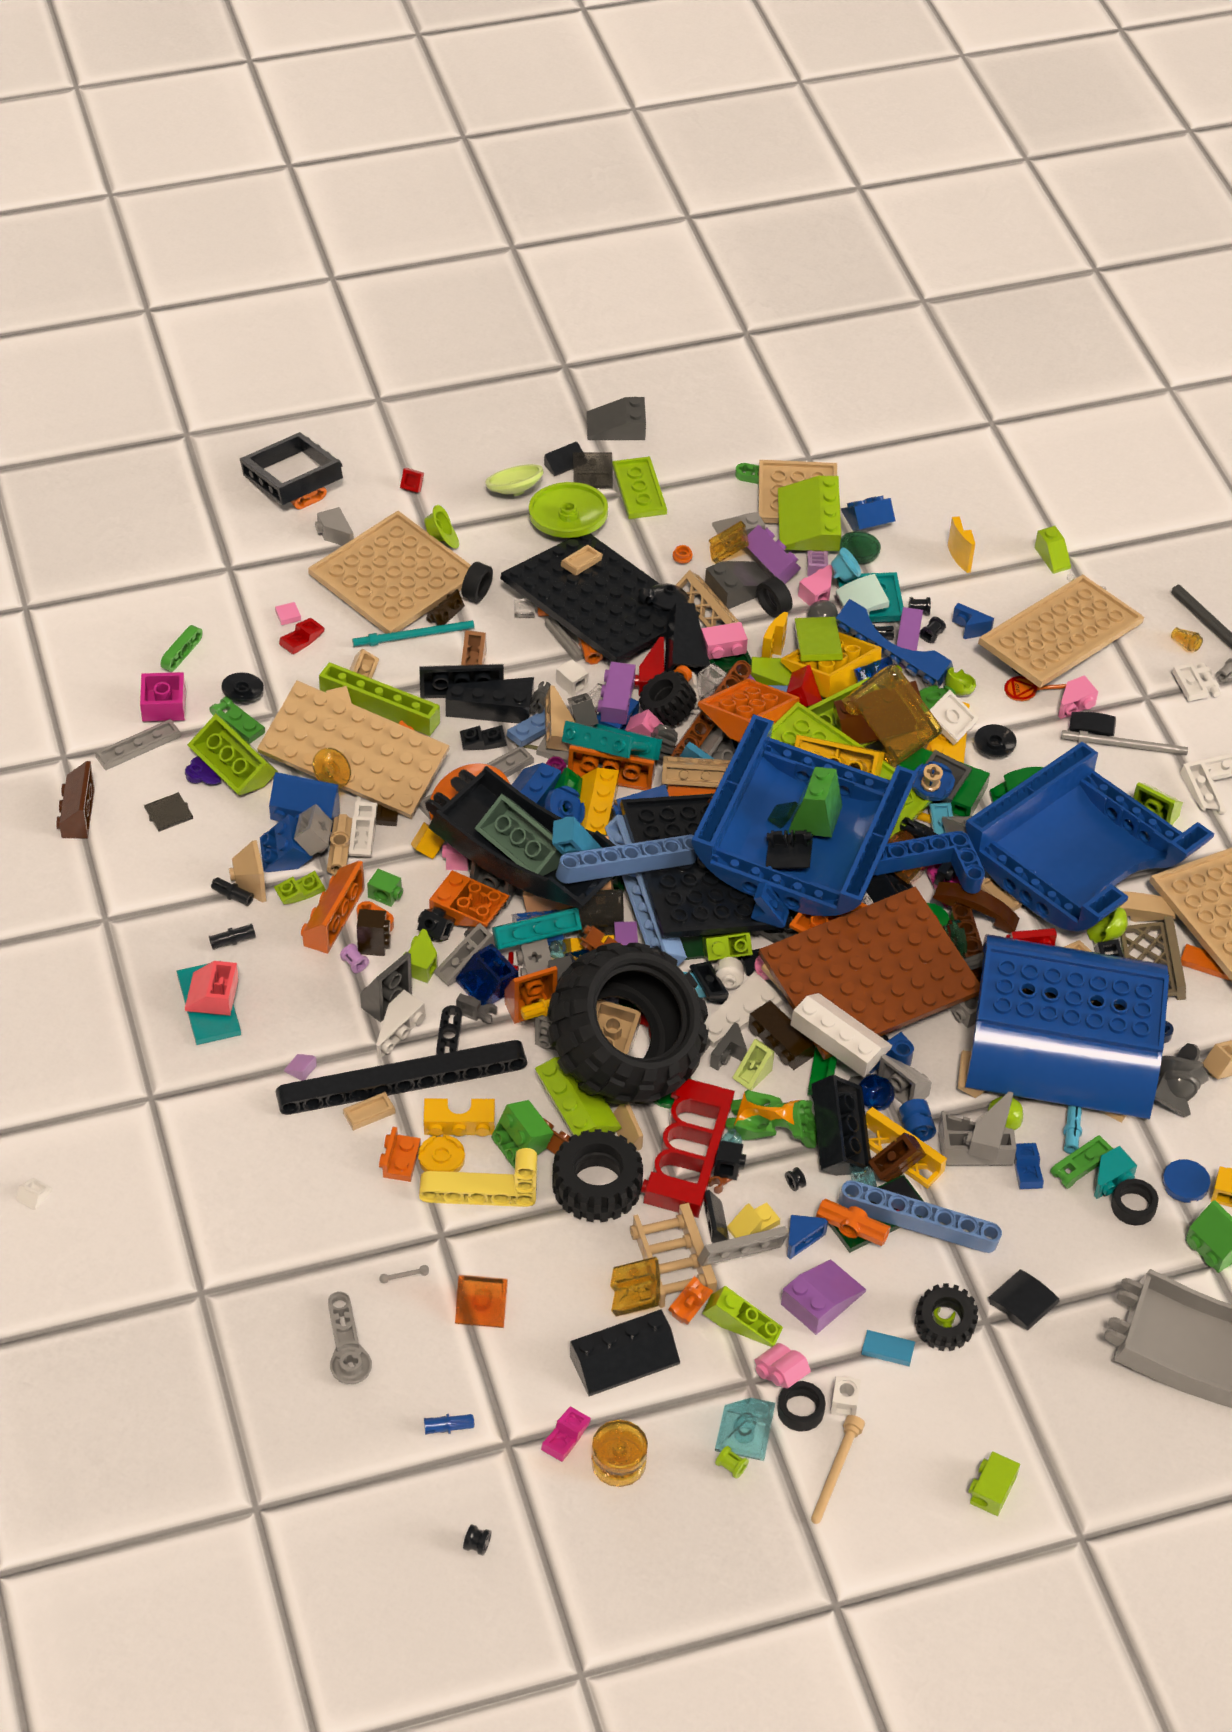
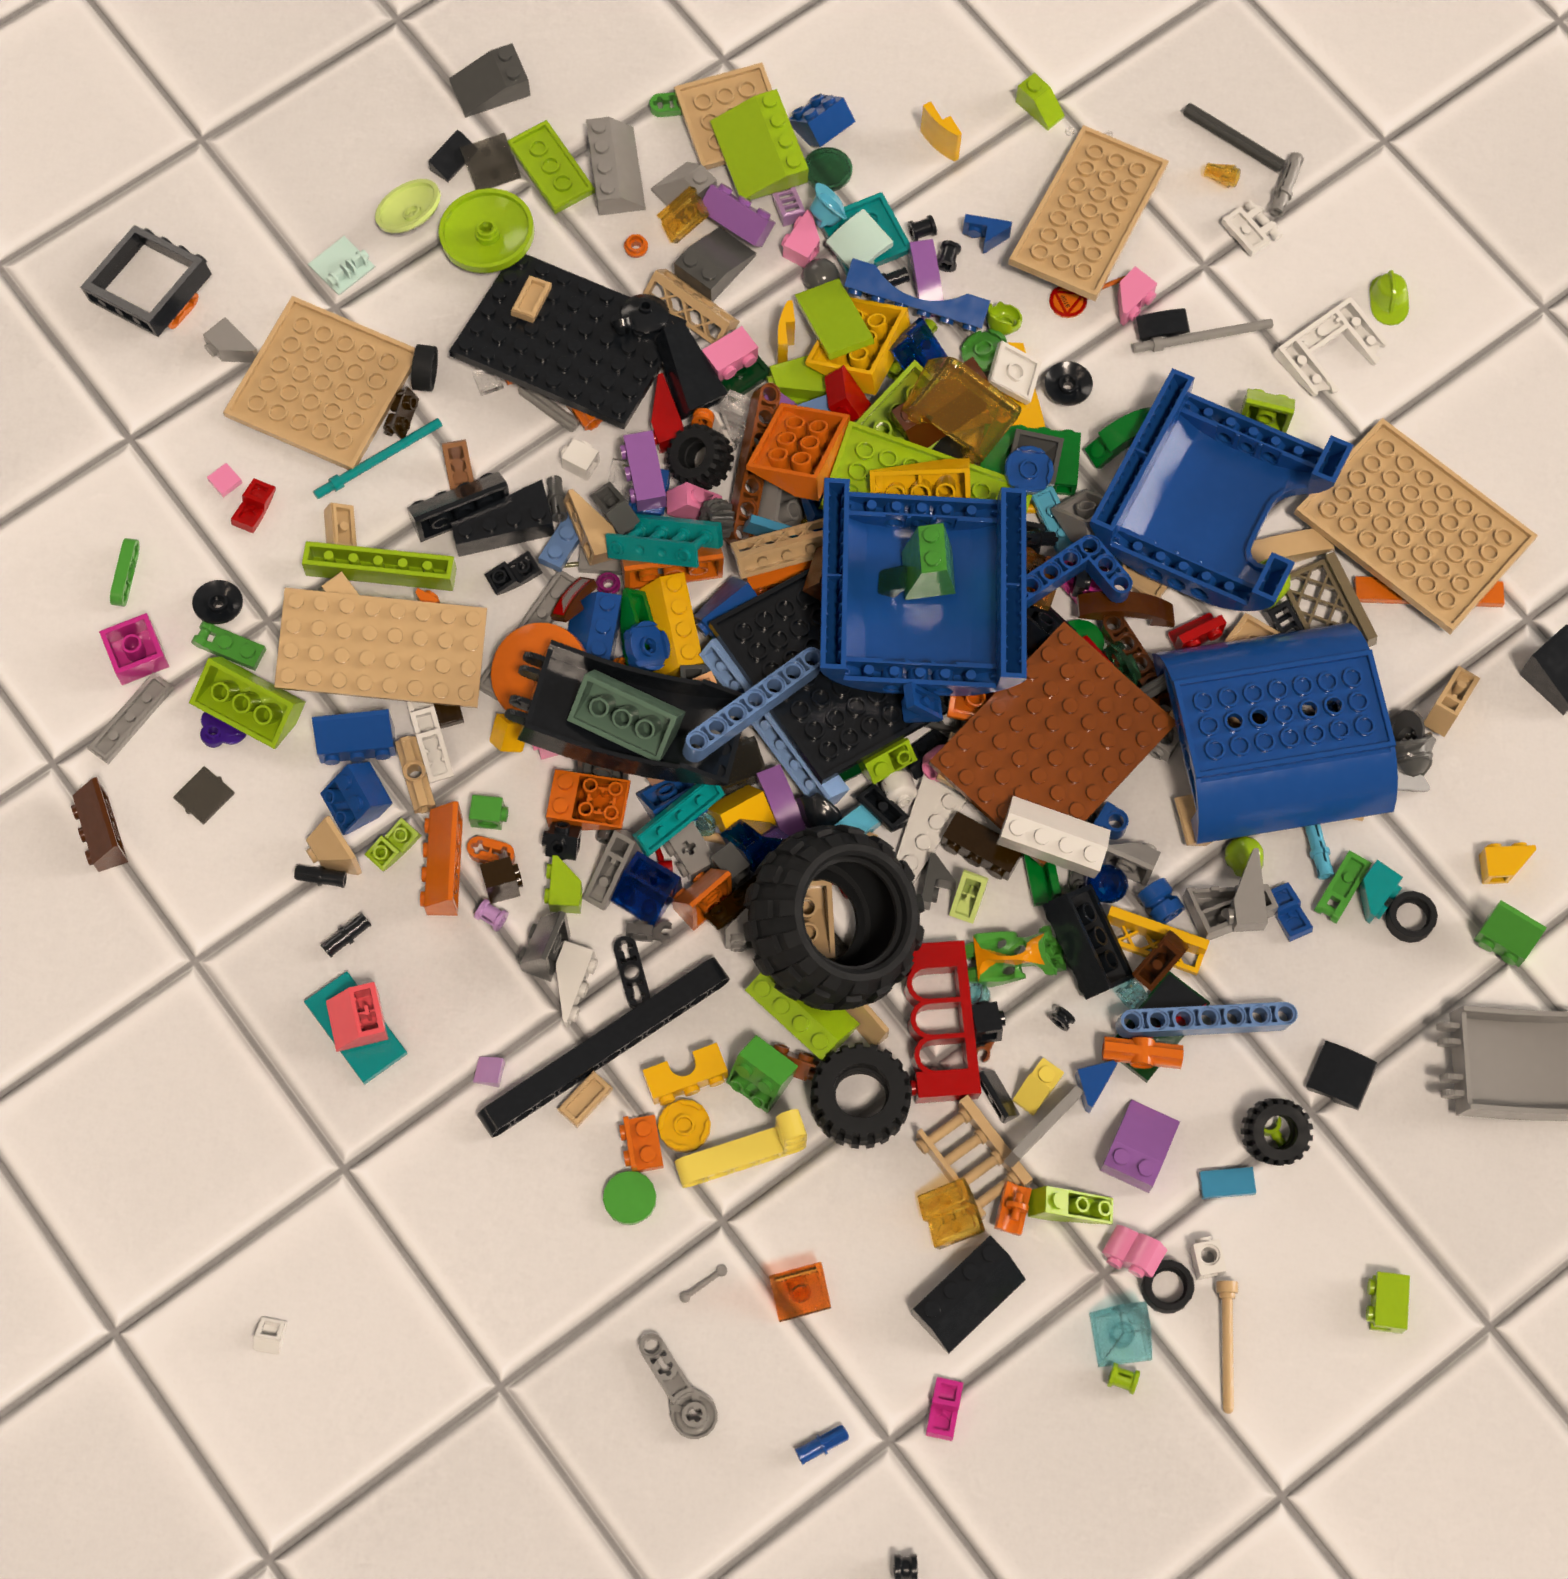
camera: 20 degrees left, 20 degrees up
light grey brick [294,804,333,856] -> none
clear yellow dish [313,748,351,789] -> none
red tile [400,468,424,493] -> none
lime piece [424,505,459,549] -> none
yellow axle [520,998,551,1020] -> none
dark azure slope [552,817,602,855] -> none
dark orange hinge [577,925,622,951] -> none
clear yellow wheel [591,1420,648,1487] -> none
black tyre [756,577,793,618] -> none
black hinge [766,830,813,869] -> none
tan bush [921,764,943,792] -> none
blue tile [1162,1159,1211,1203] -> none
none -> light aqua hinge [308,236,375,295]
none -> slope [550,577,598,622]
none -> light grey slope [586,117,646,215]
none -> bright green tile [603,1171,656,1225]

